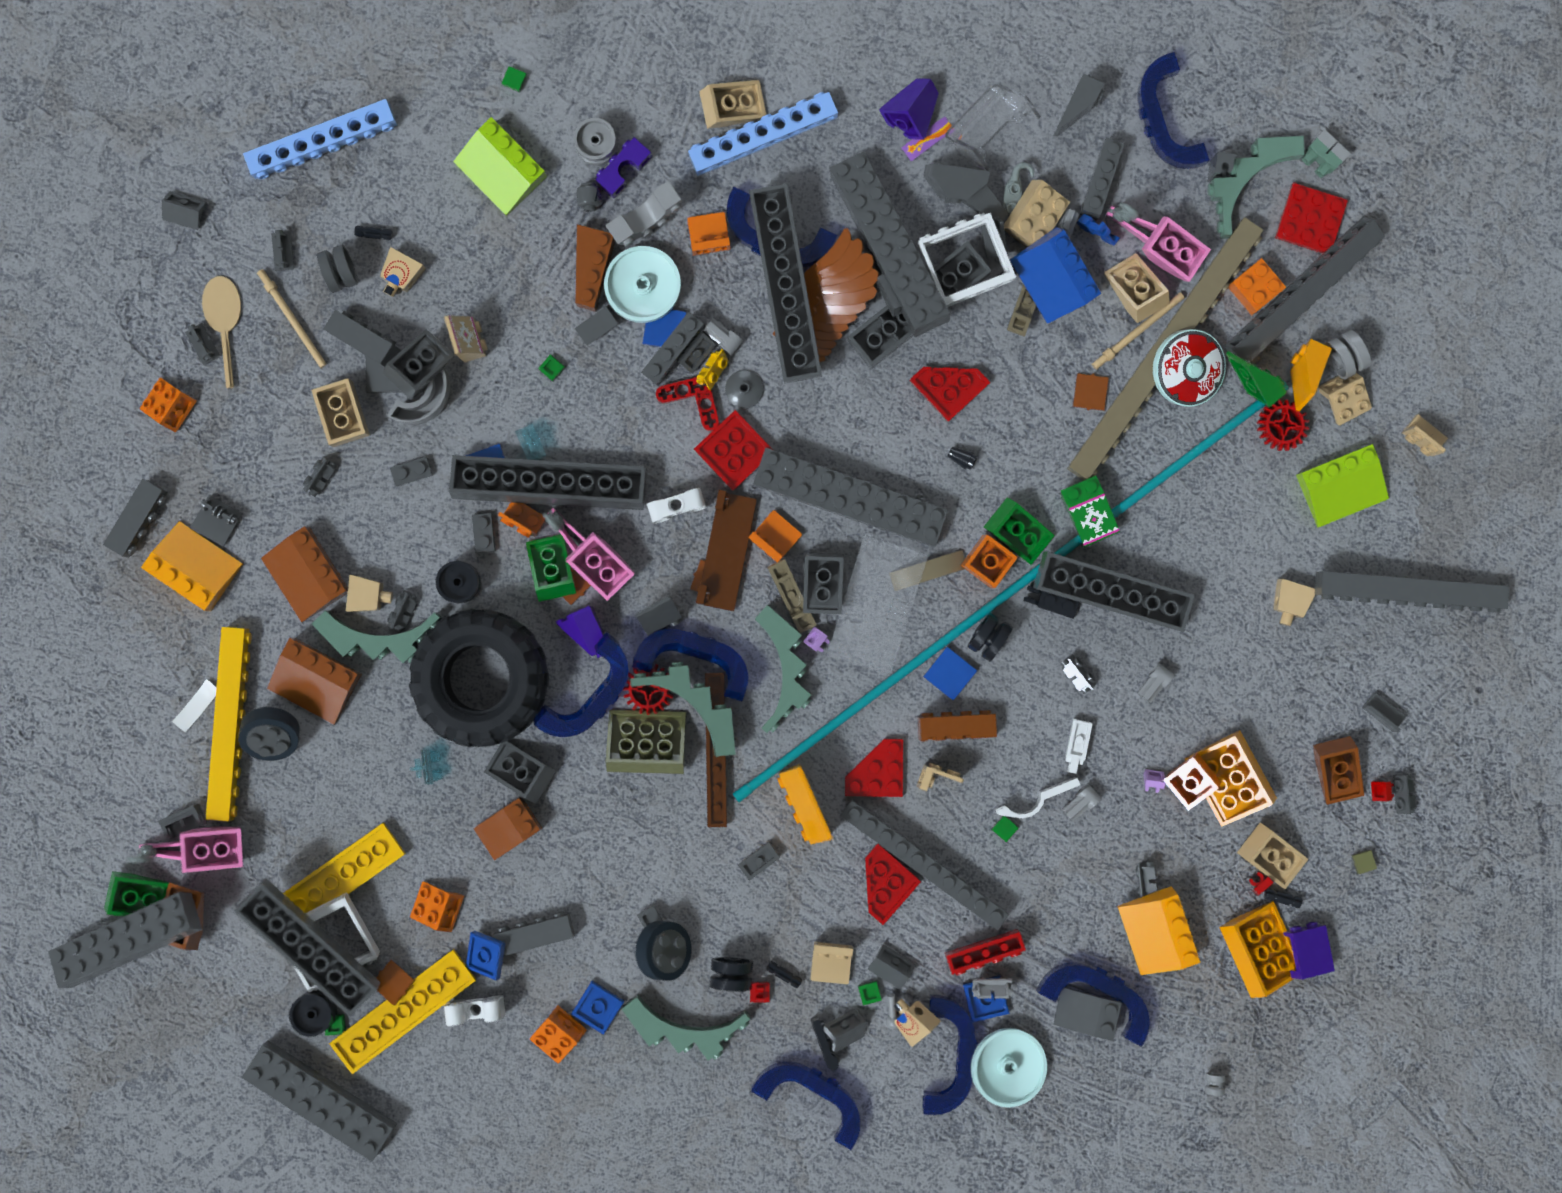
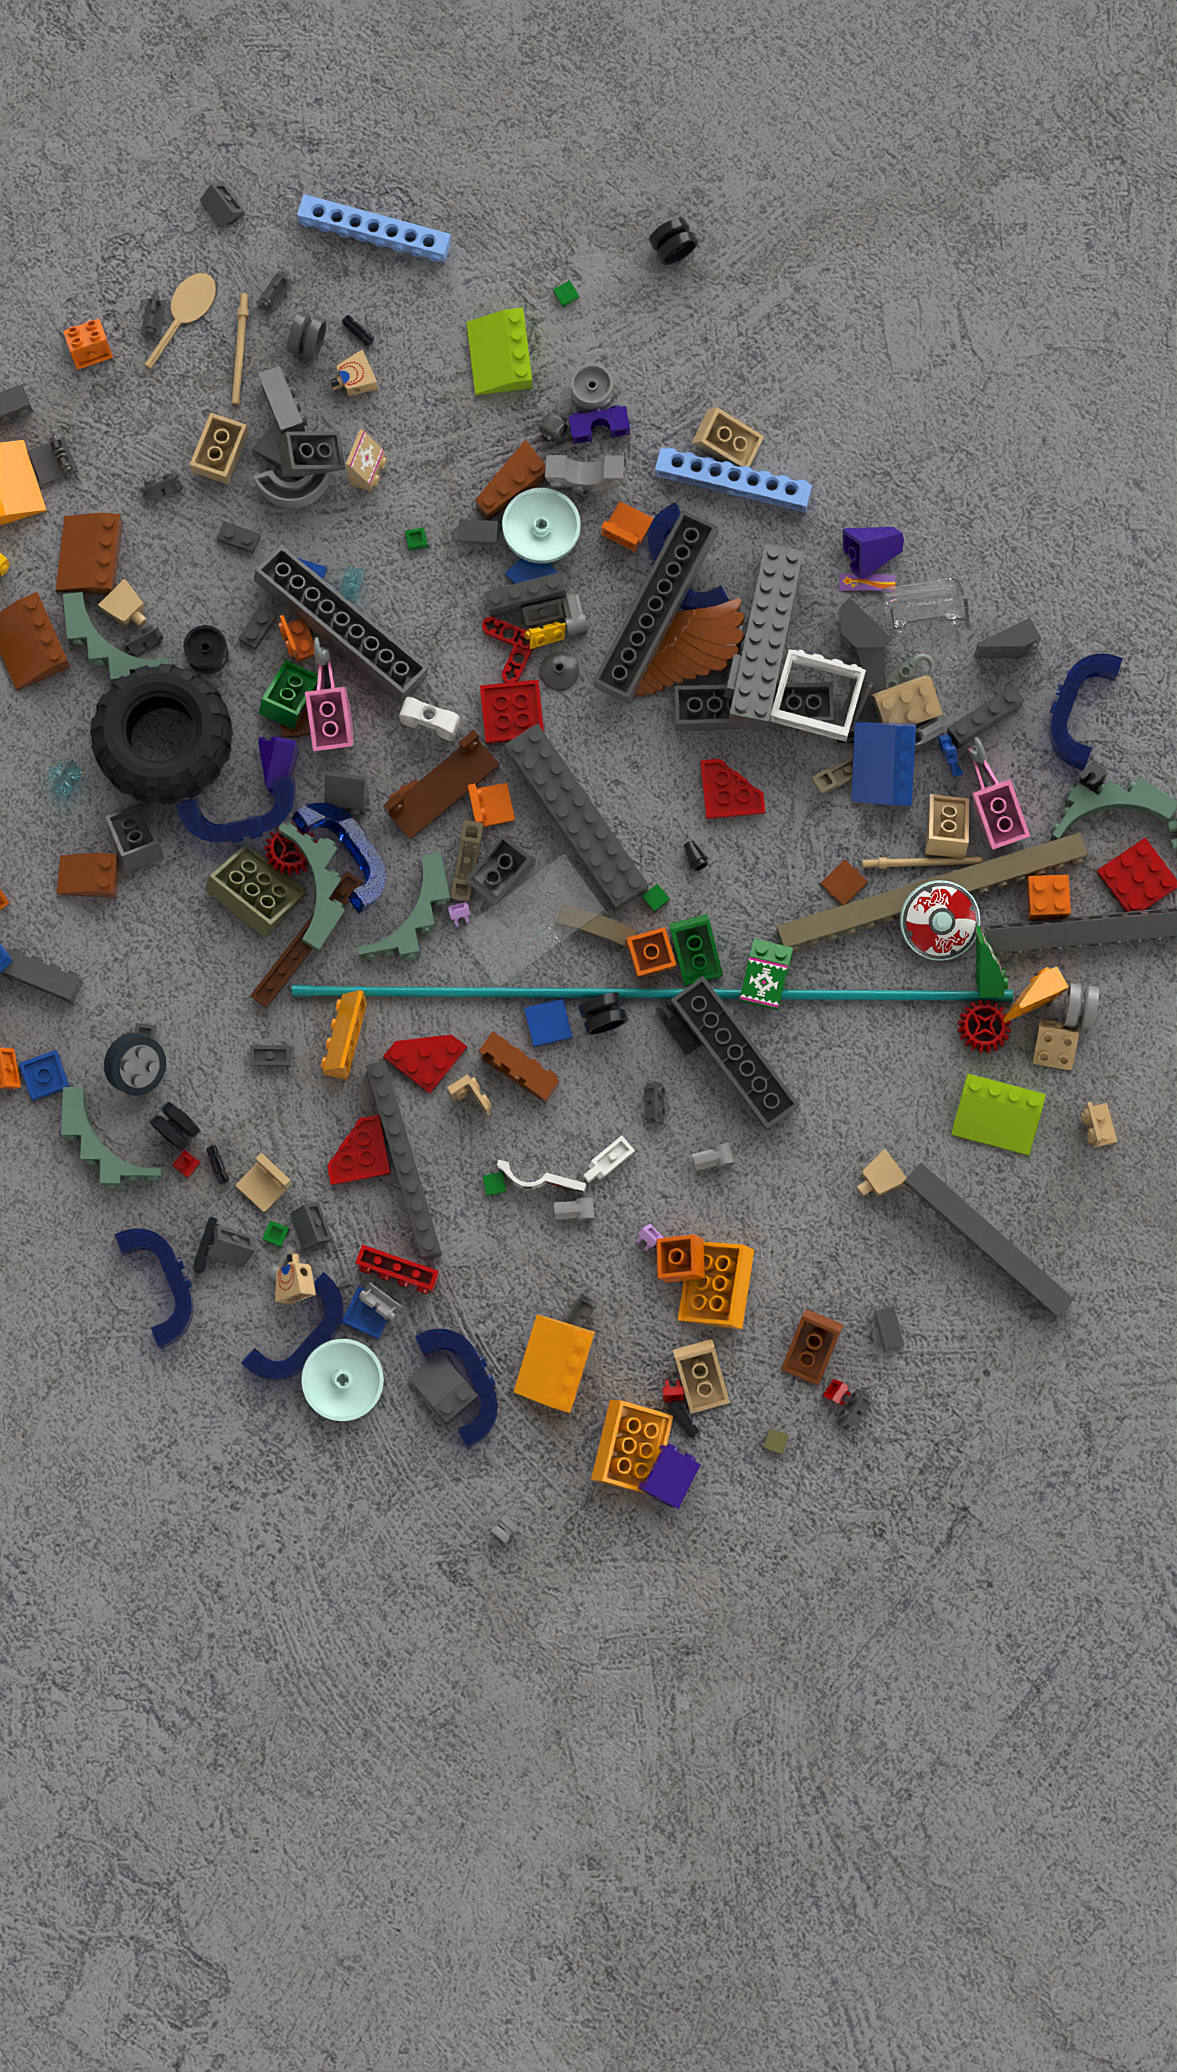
camera: 40 degrees right, 10 degrees down
none -> green tile [642,884,670,912]

